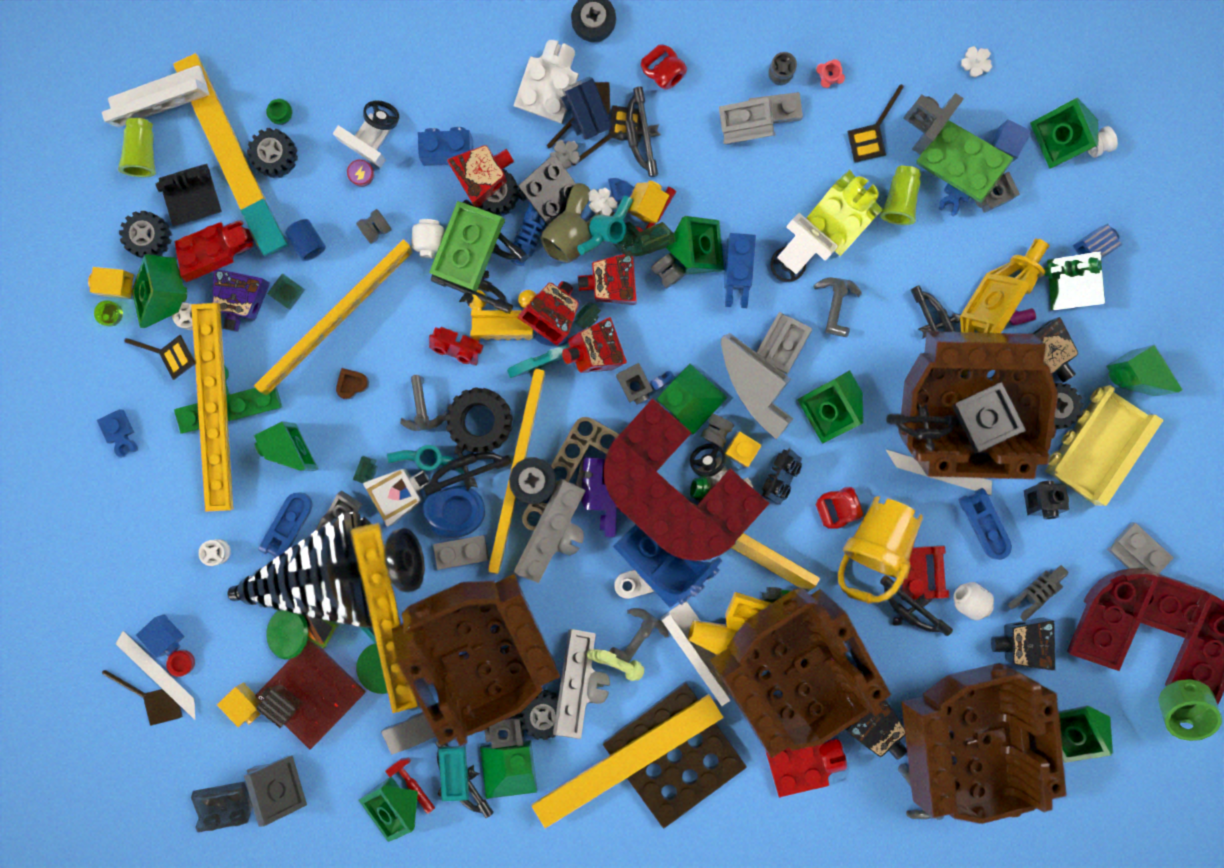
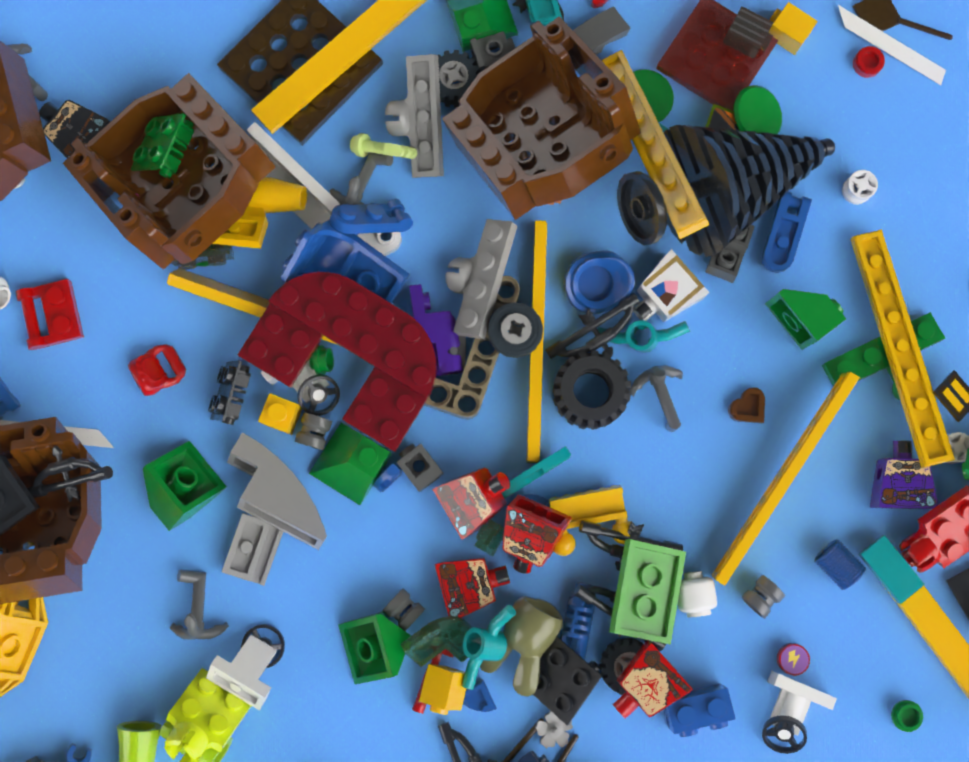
camera: 165 degrees right, 5 degrees down
blue brick [136,614,185,658] -> none
black wheel [247,128,298,178] -> none
clear green plate [267,273,305,310] -> none
clear green plate [353,455,378,483] -> none
red hinge [429,326,484,366] -> none
light grey plate [433,535,489,570] -> none
white plant [589,188,618,216] -> none
blue hinge [724,233,756,309] -> none
red plate [765,739,847,798] -> none
yellow piece [838,496,923,604] -> none
black piece [880,575,953,636] -> none
black piece [910,285,961,339] -> none
none -> green hinge [130,113,194,179]
none -> blue plate [329,199,413,234]

